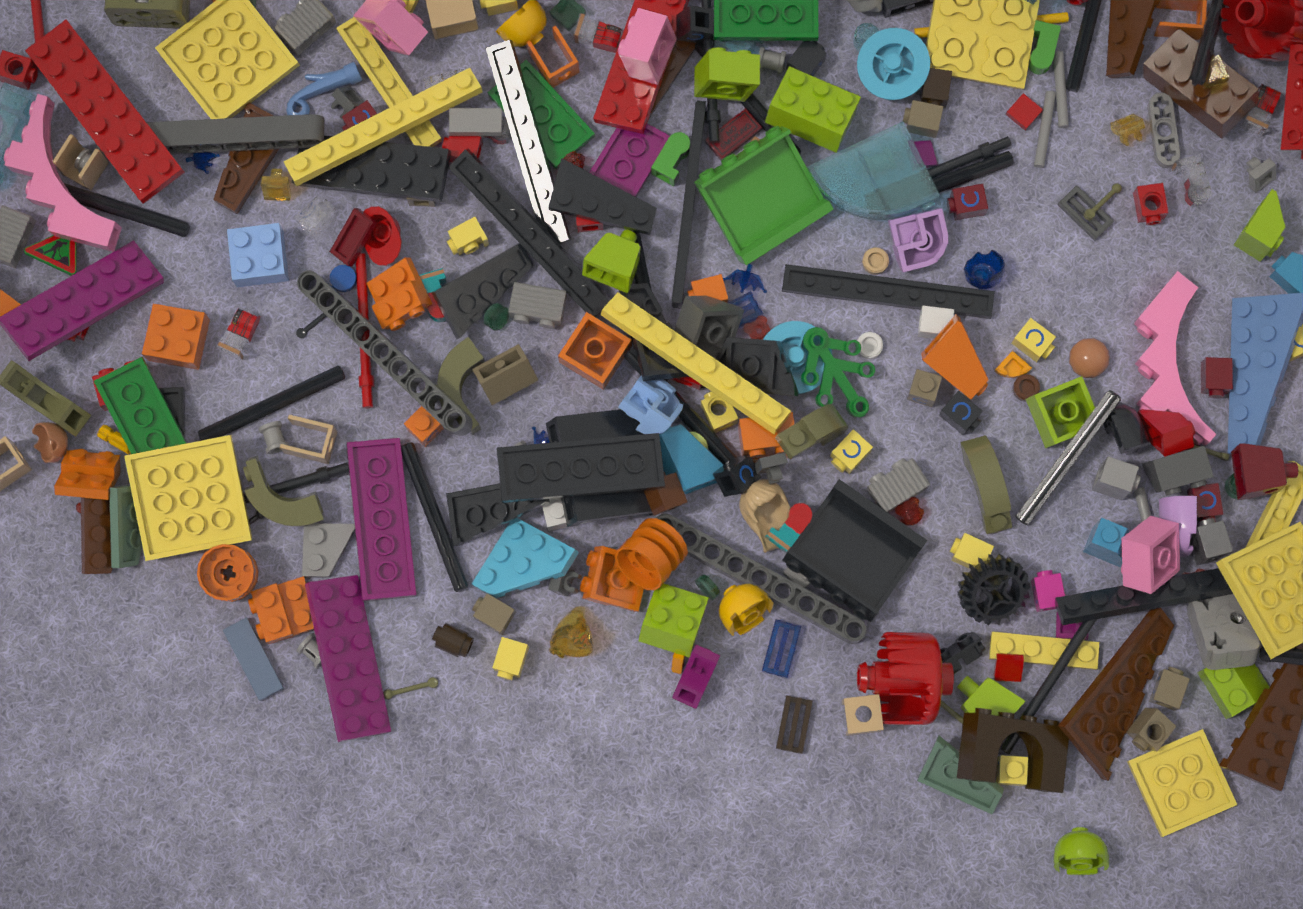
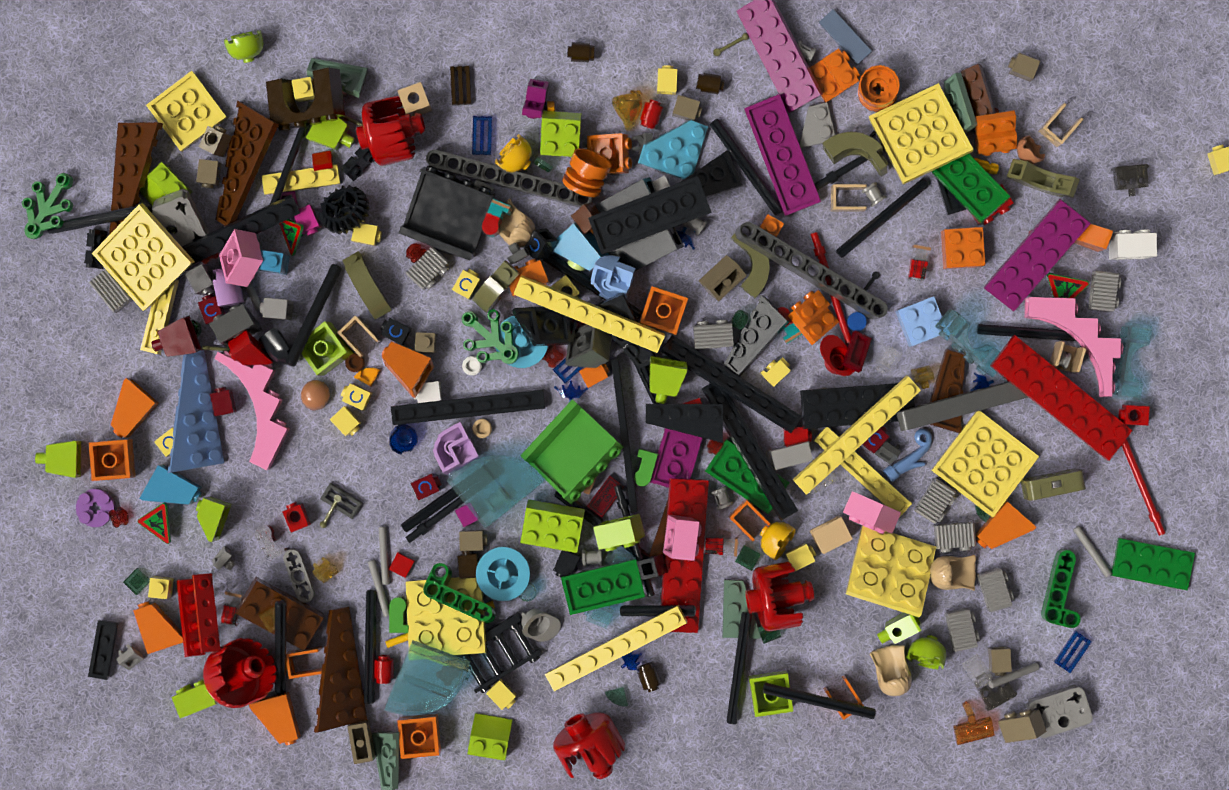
camera: 165 degrees right, 10 degrees up
none -> piece [279,219,304,256]
none -> light yellow brick [330,406,361,436]
none -> tan piece [337,316,381,358]
none -> green beam [423,563,496,623]
none -> dark brown brick [567,42,595,63]
none -> red brick [640,99,663,129]
none -> light grey bush [711,486,734,510]
none -> clear light blue arch [935,309,1000,377]
none -> dark tan brick [1008,53,1040,82]

